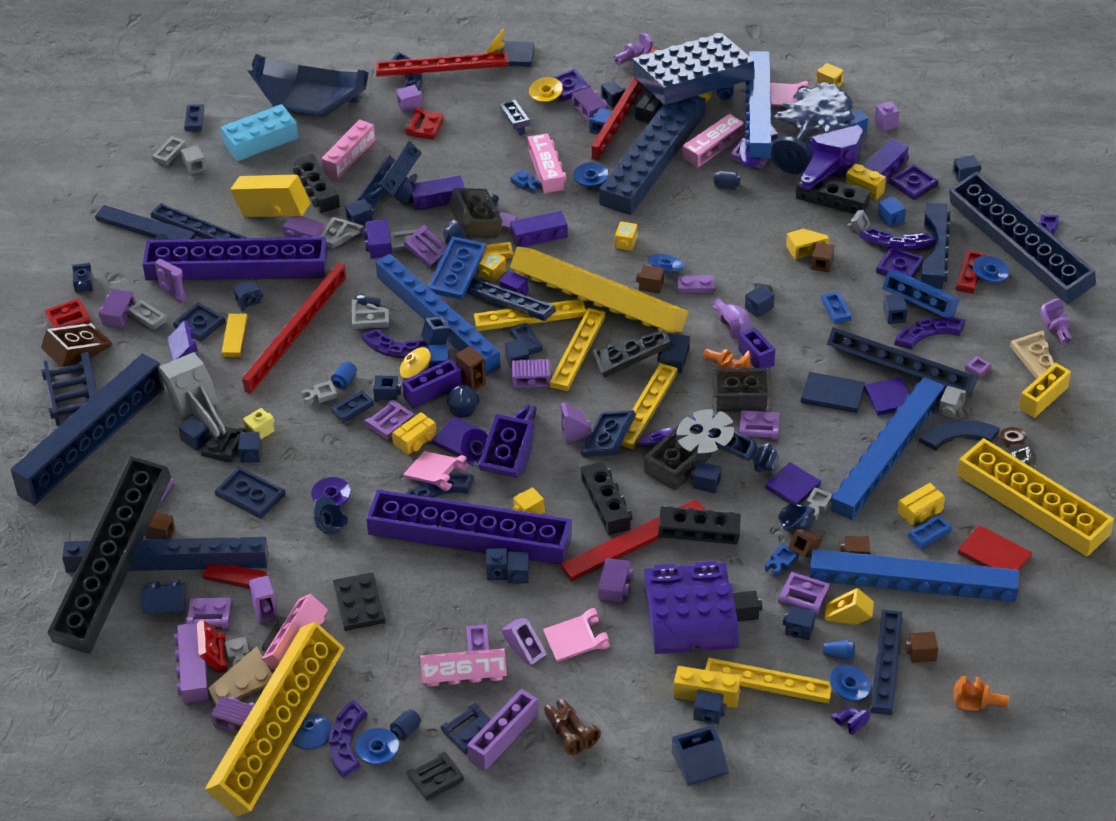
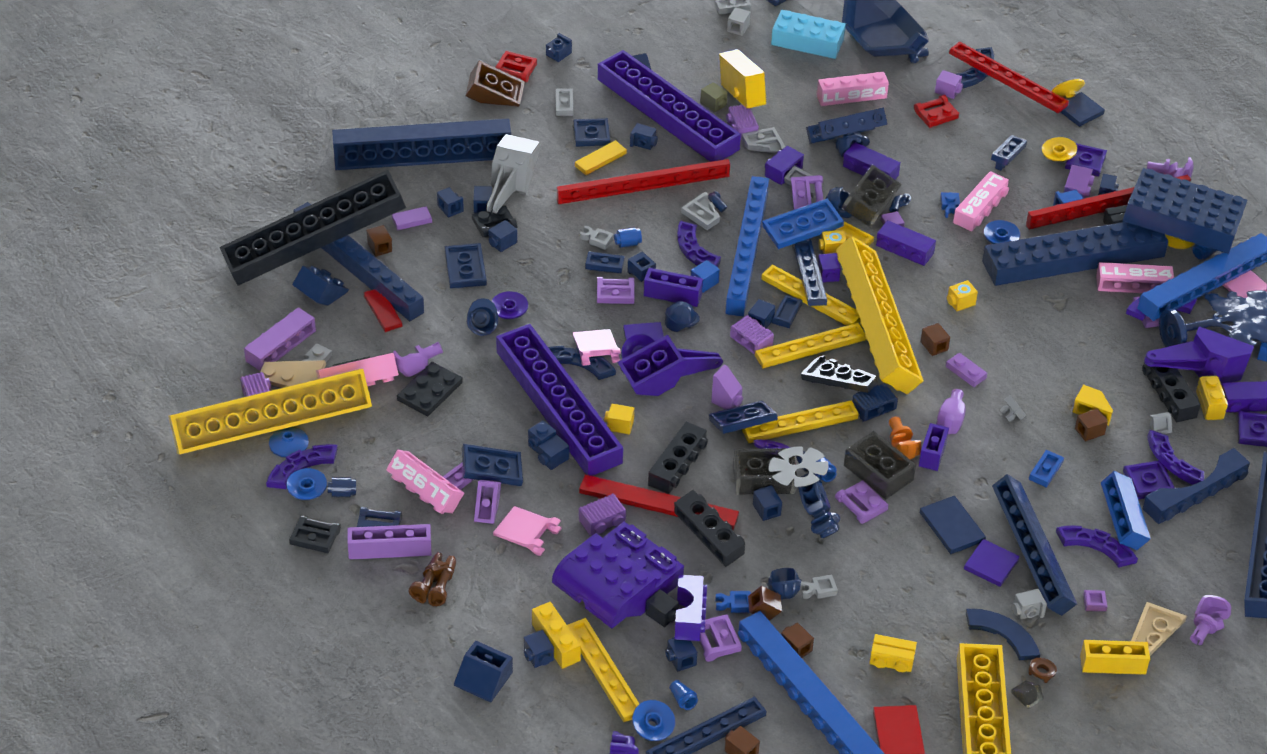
camera: 45 degrees right, 0 degrees up
dark blue fence [41,352,97,426] -> none
dark blue tile [95,205,196,240] -> none
medium lavender brick [99,289,136,328] -> none
dark blue tile [150,203,247,239] -> none
medium lavender plate [155,259,187,302] -> none
slope [168,320,199,361] -> none
medium lavender plate [186,598,232,629] -> none
red plate [197,620,228,673] -> none
light yellow brick [243,408,274,439] -> none
medium lavender brick [249,576,278,624] -> none
black brick [293,154,340,214] -> none
dark blue brick [345,199,374,226] -> none
yellow brick [392,412,437,455] -> none
yellow dish [400,347,431,379] -> none
dark blue brick [421,316,450,347] -> none
reddish brown brick [455,346,486,391] -> none
blue dish [648,254,684,274] -> none
dark blue brick [714,171,741,190] -> none
dark blue brick [745,285,774,318] -> none
dark purple tile [765,462,821,505] -> none
yellow slope [824,588,874,625] -> none
blue brick [830,377,945,520] -> none
blue brick [878,196,906,227] -> none
dark blue brick [883,294,907,324] -> none
blue plate [908,515,952,549] -> none
red tile [956,250,985,294] -> none
blue dish [973,256,1009,283] -> none
none -> medium lavender piece [393,342,443,377]
none -> dark blue brick [437,187,464,218]
none -> dark blue tile [462,444,523,486]
none -> arch [674,575,707,641]
none -> olive brick [700,82,728,112]

